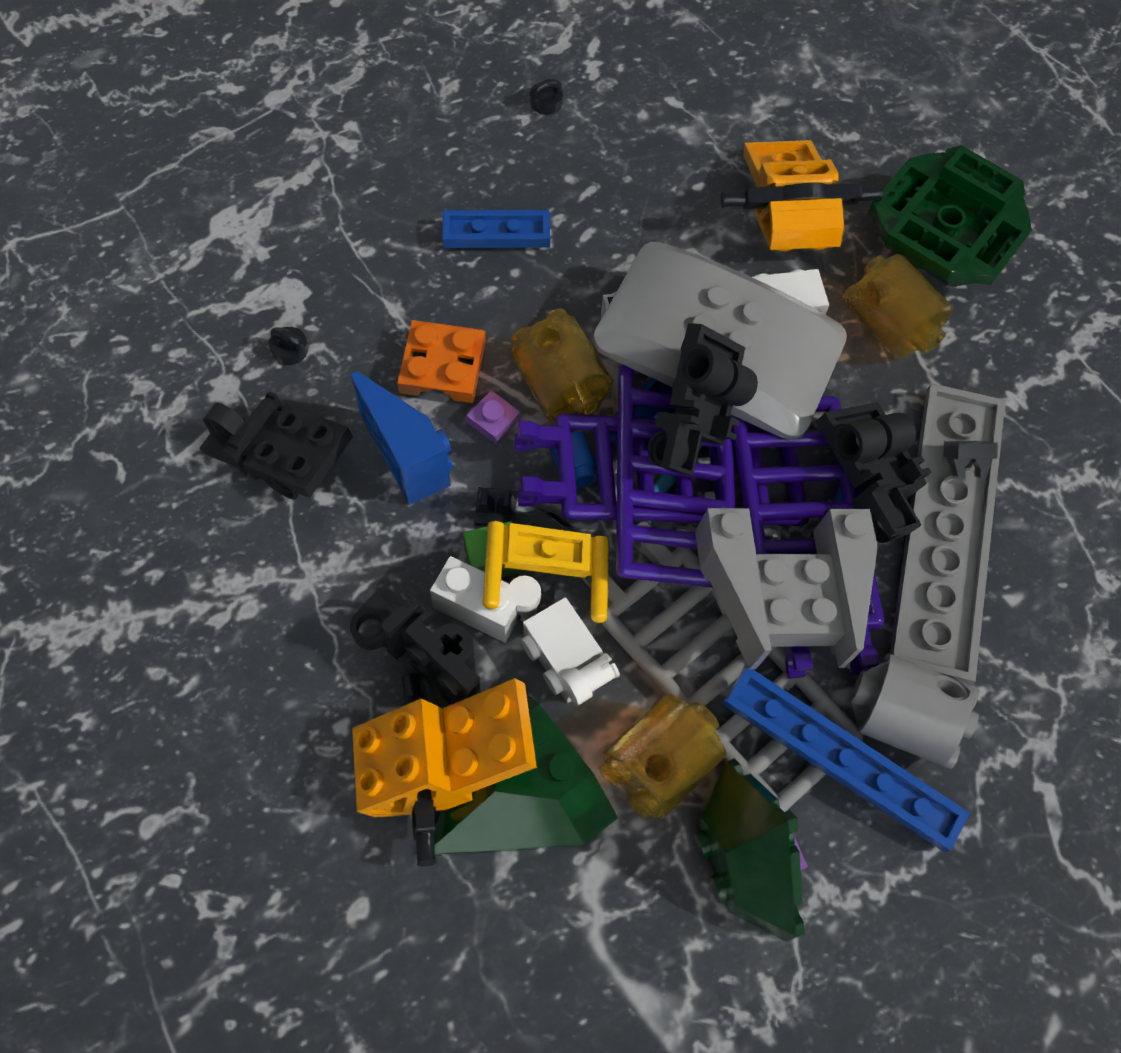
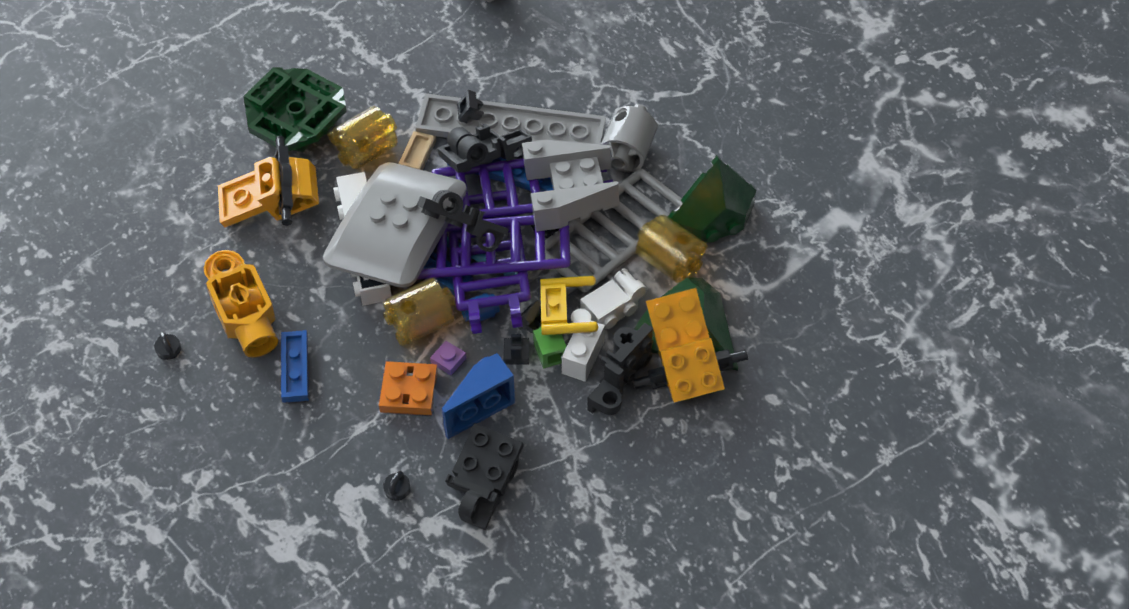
camera: 90 degrees left, 10 degrees down
blue plate [722,666,970,852] -> none
none -> light orange brick [204,250,278,358]
none -> tan tile [398,131,436,170]

